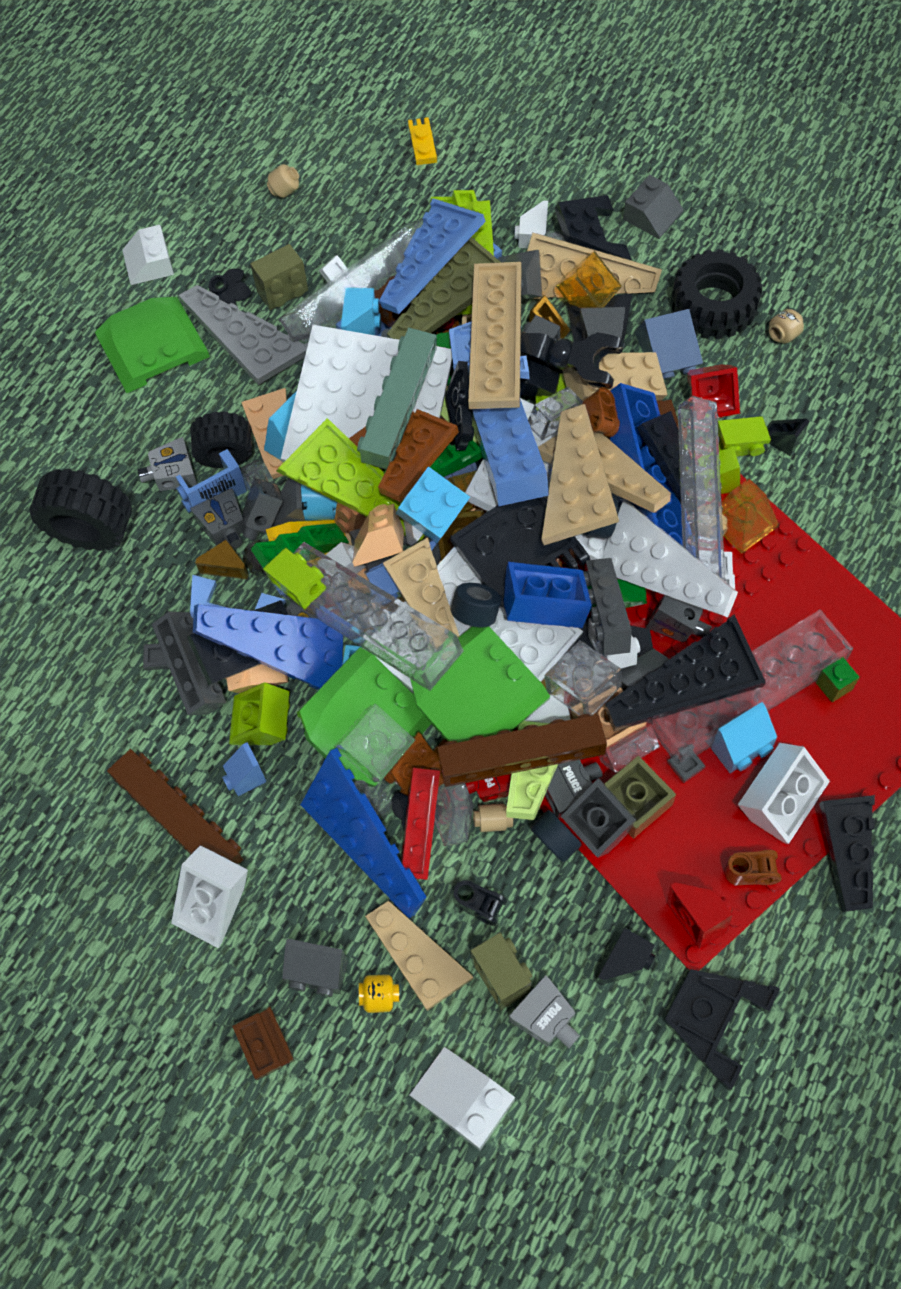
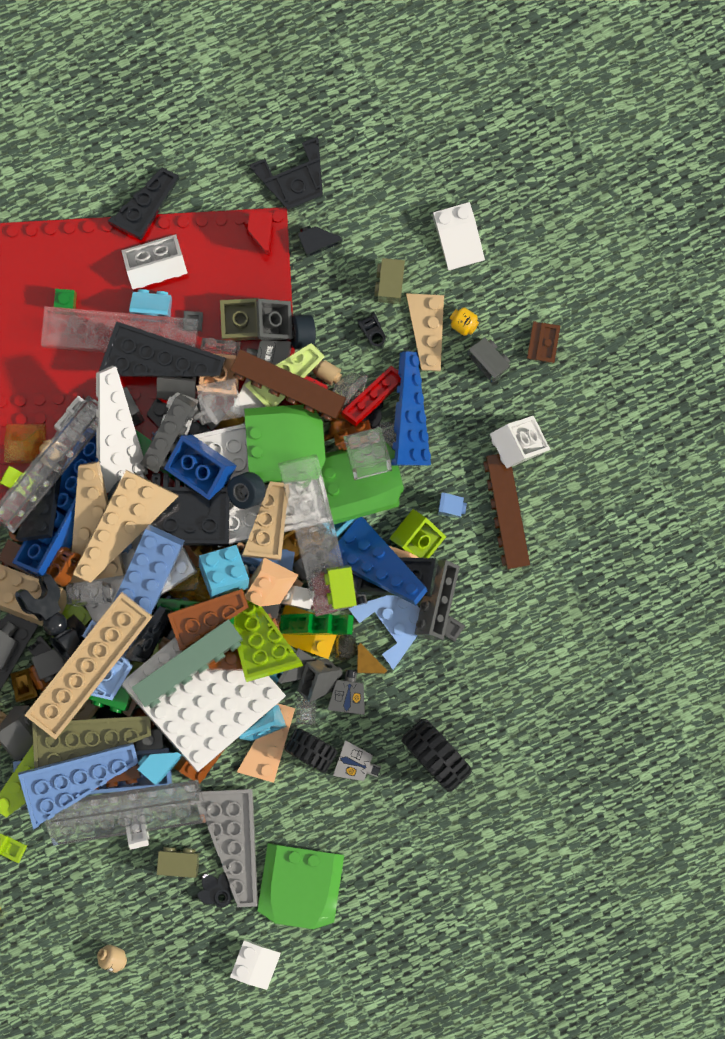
camera: 150 degrees left, 20 degrees up
medium blue panel [176,449,247,513] -> none
light grey torso [509,976,580,1049] -> none
dark orange piece [725,850,782,886] -> none

